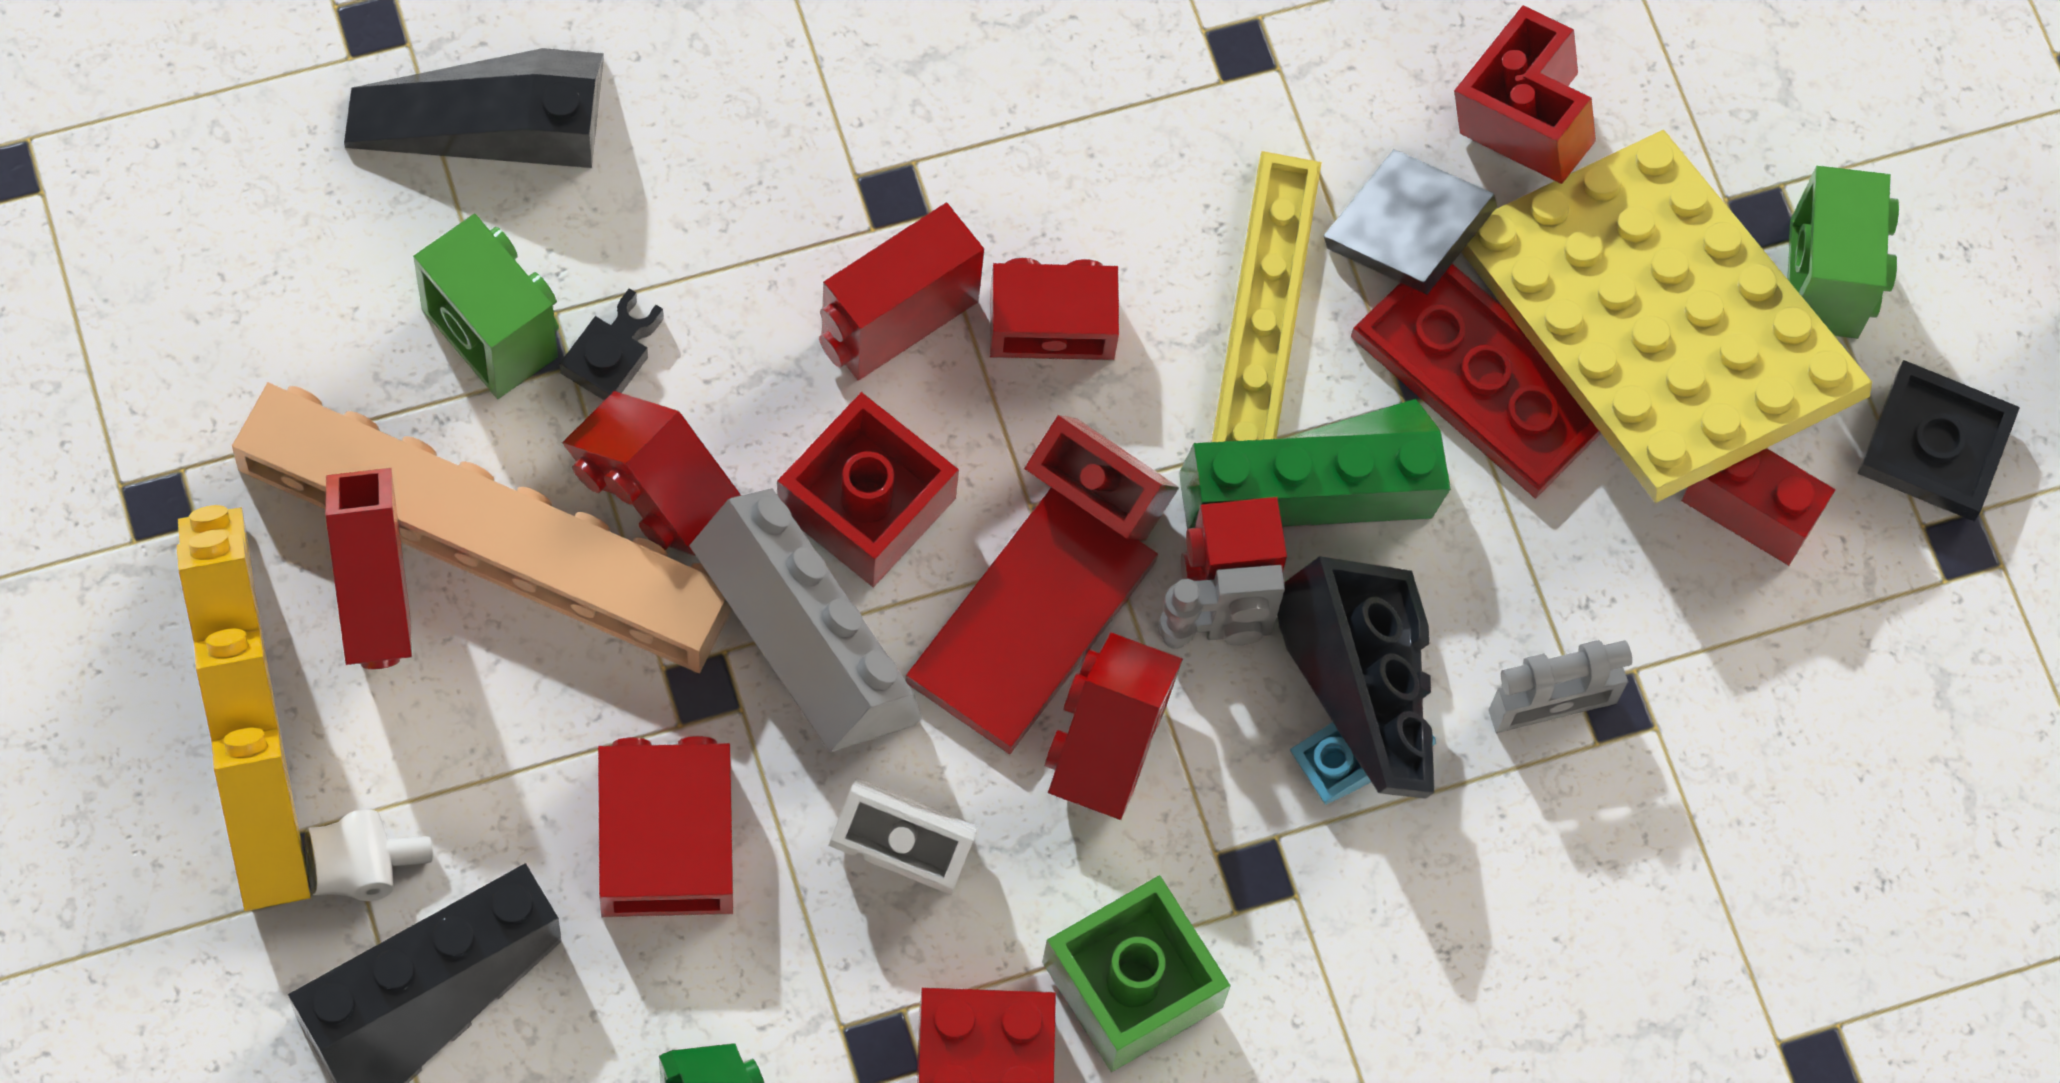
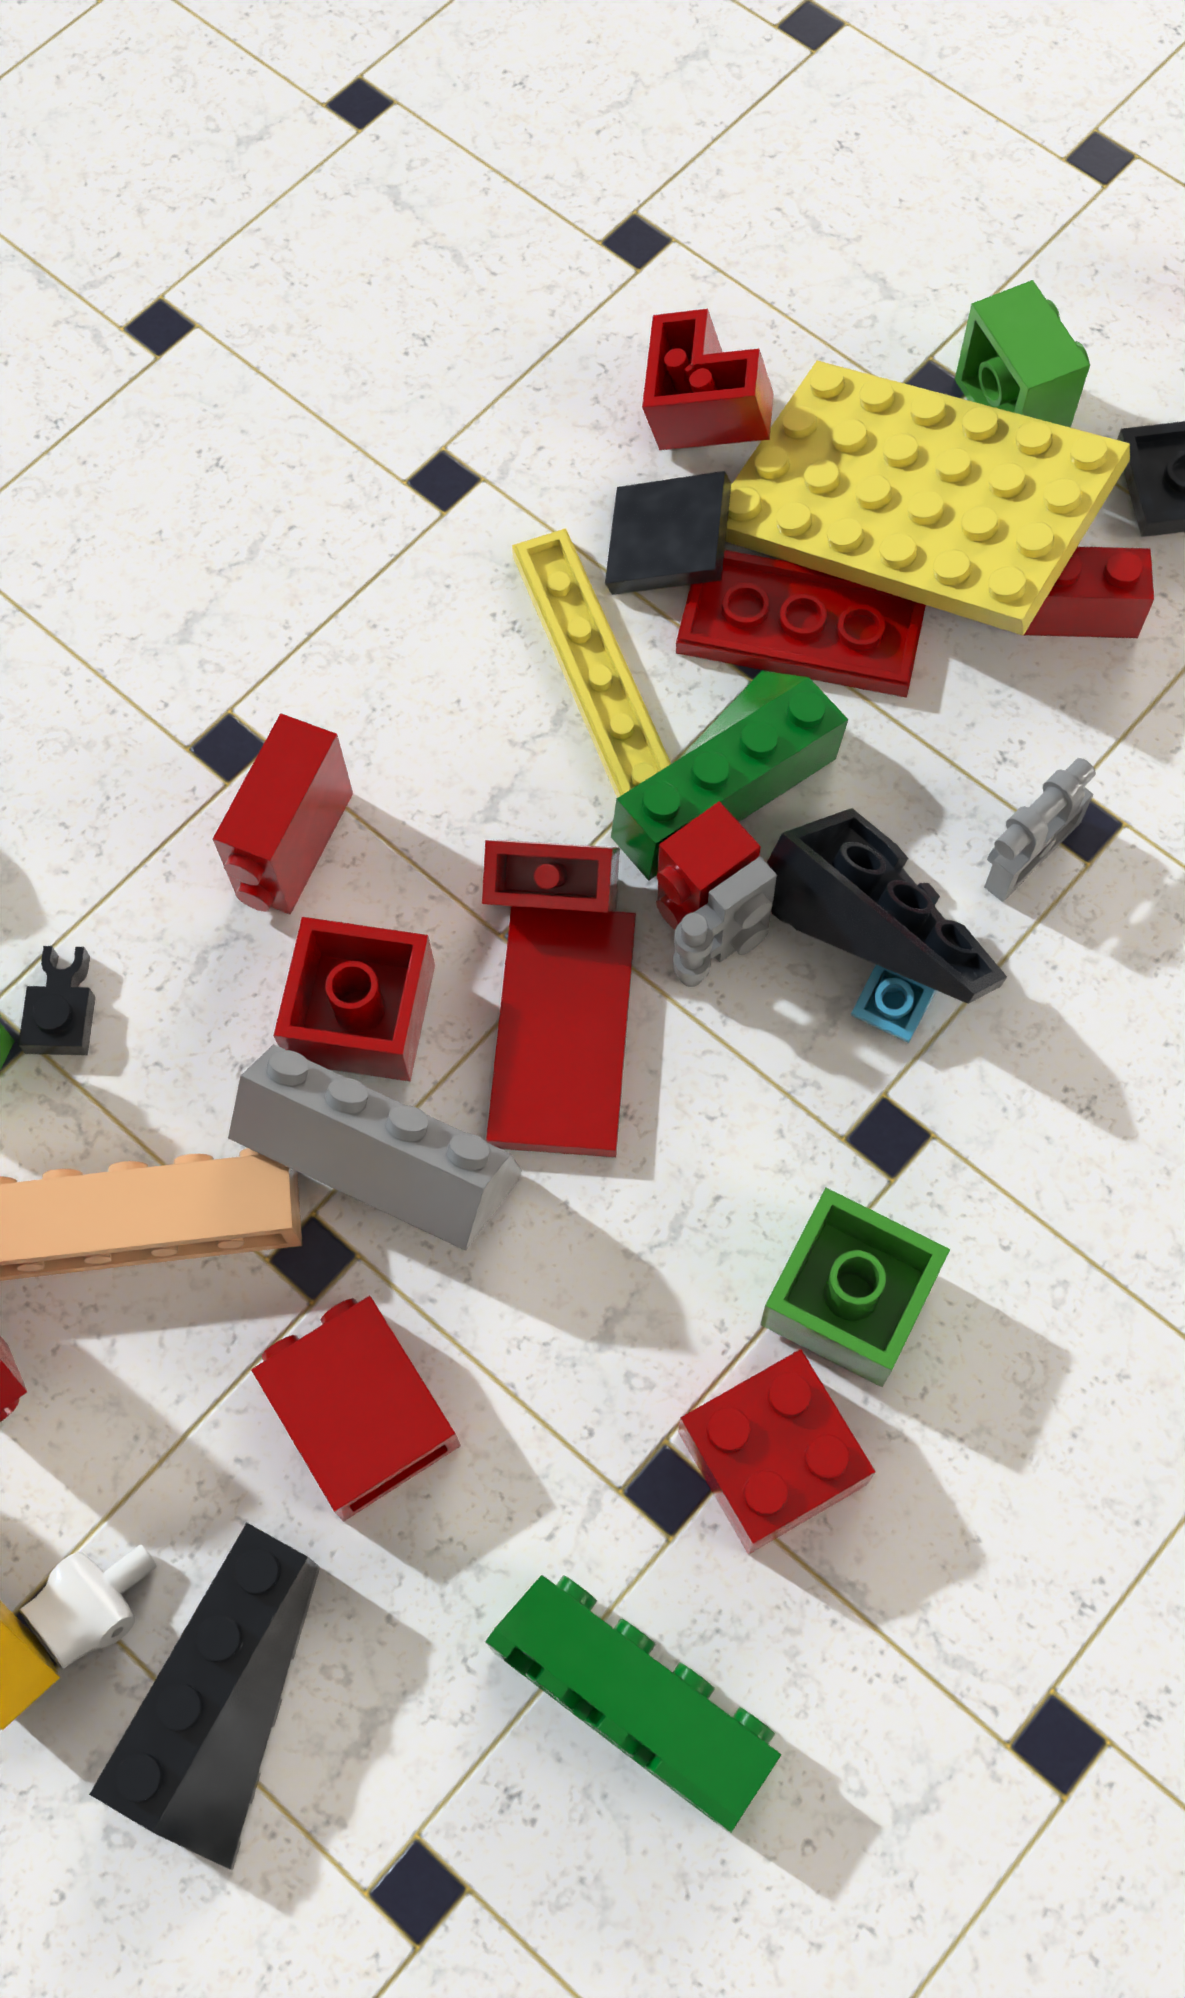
camera: 20 degrees left, 0 degrees up
red brick [562,391,742,556] -> none
white brick [828,778,977,895] -> none
red brick [990,258,1119,360] -> none
red brick [1044,632,1183,820] -> none

